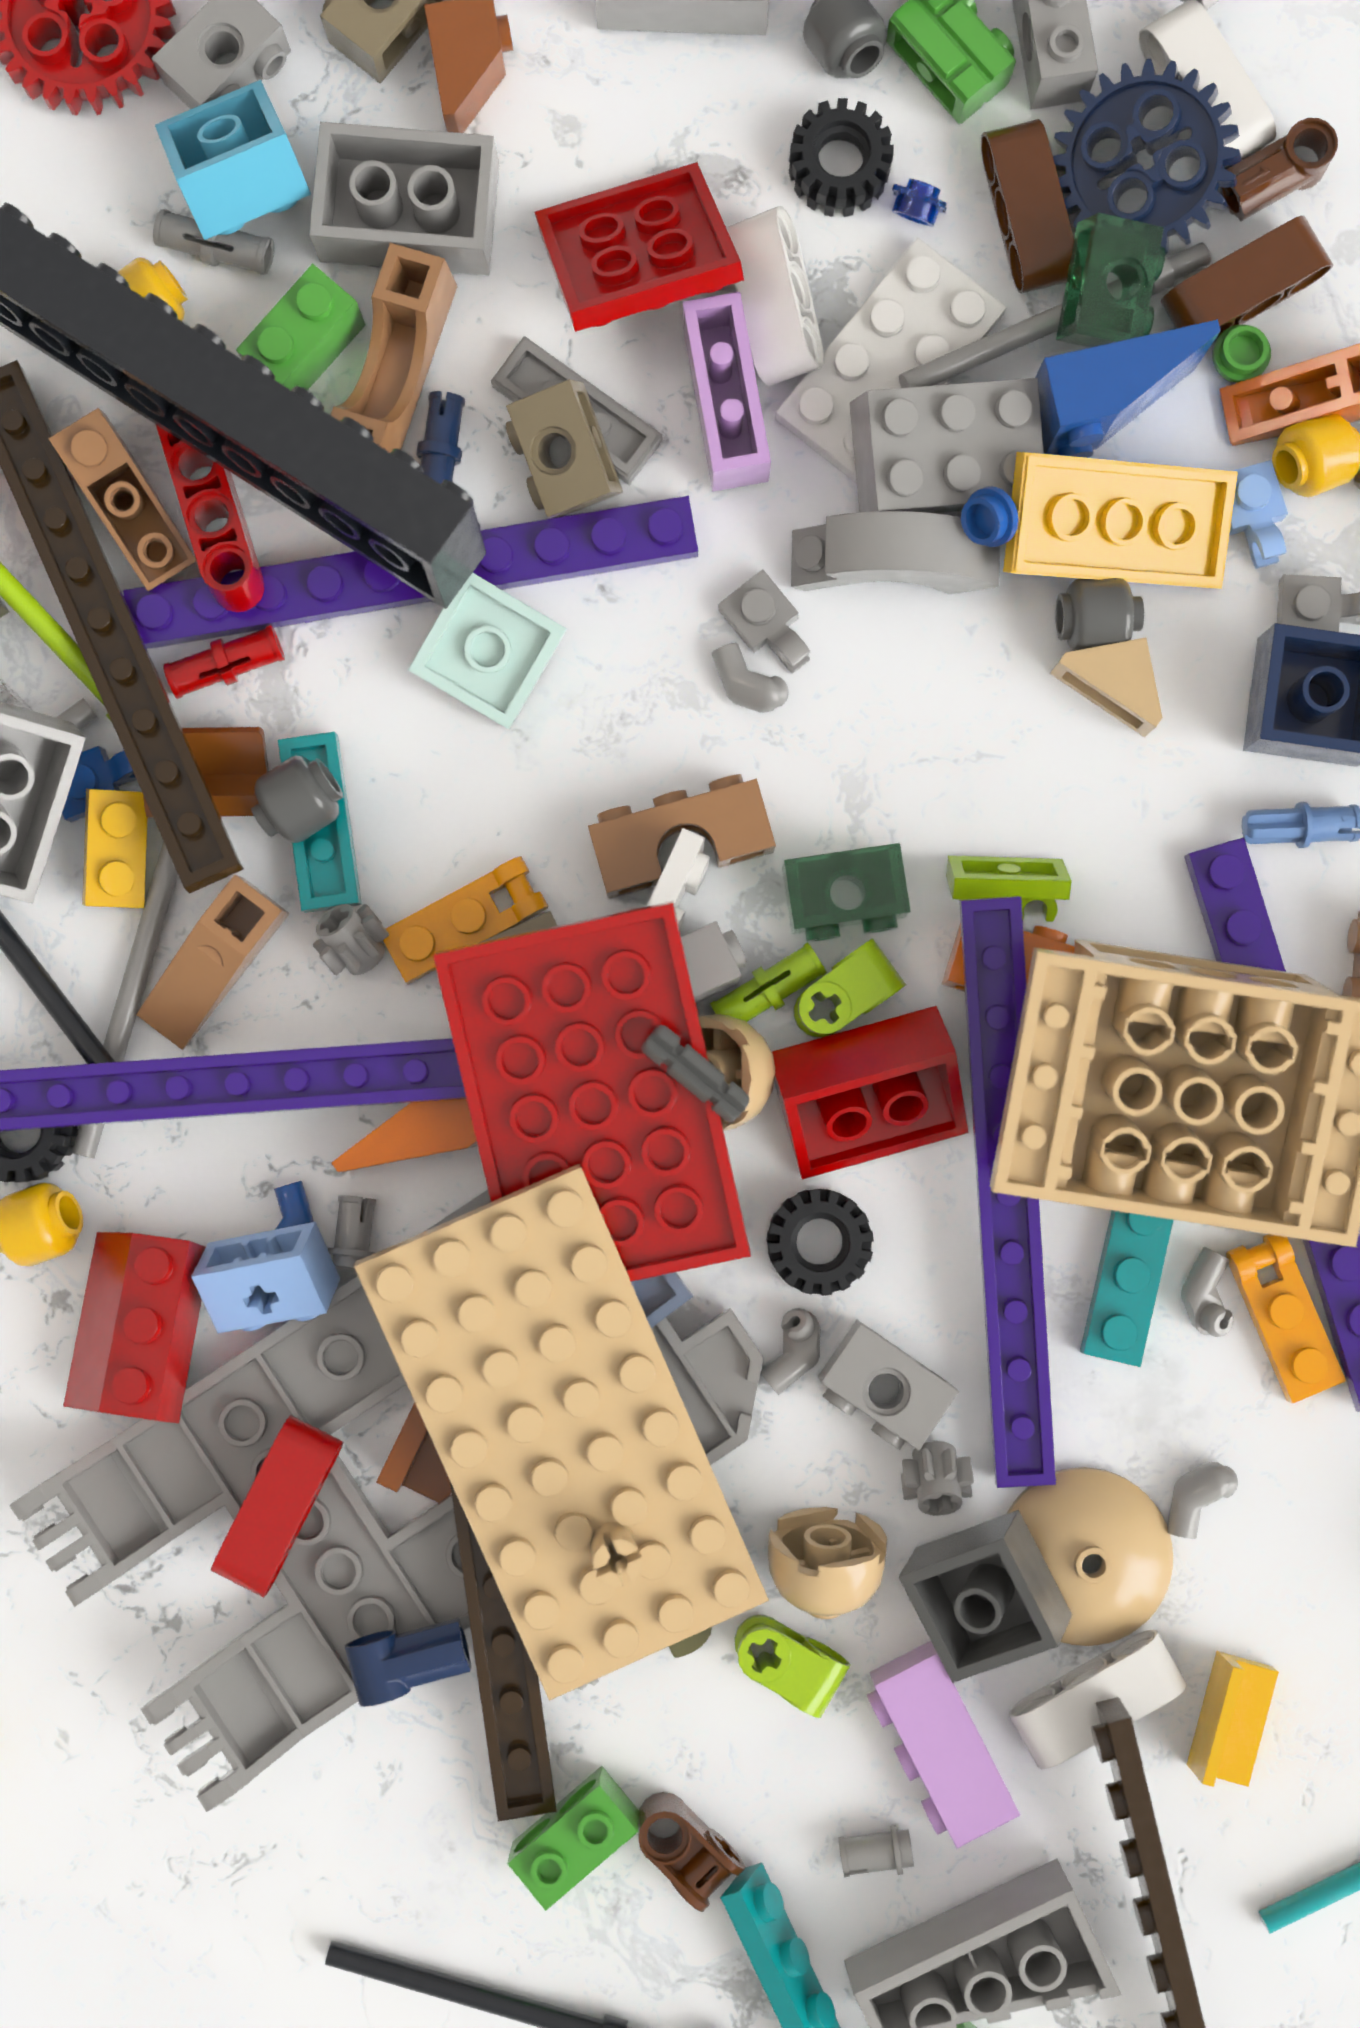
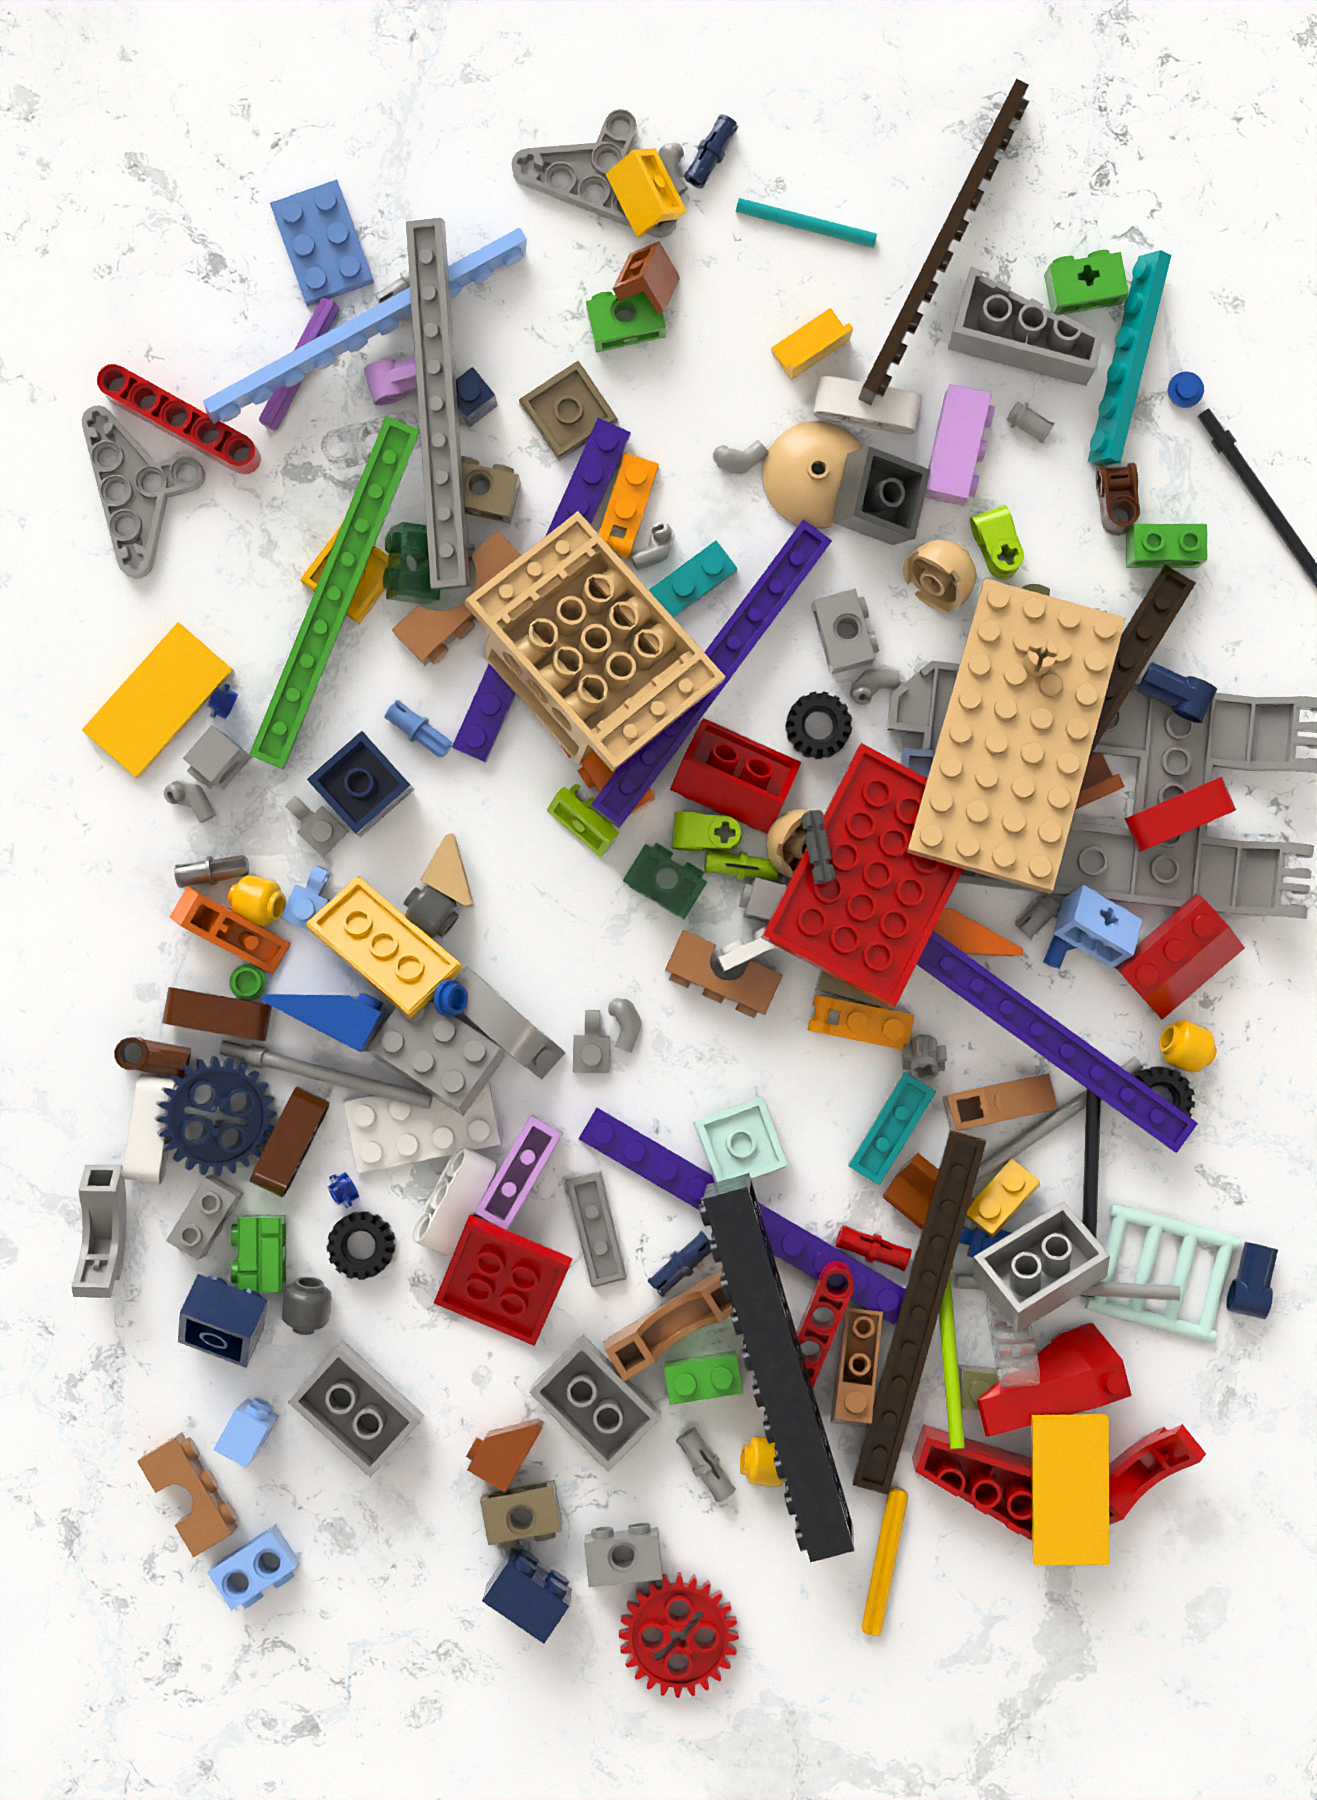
camera: 145 degrees left, 0 degrees up
medium azure brick [155,80,311,240] -> none
dark grey head [251,755,343,843] -> none
dark tan brick [506,379,623,517] -> none
light grey gear [901,1441,974,1516] -> none
clear green brick [1056,213,1165,348] -> none

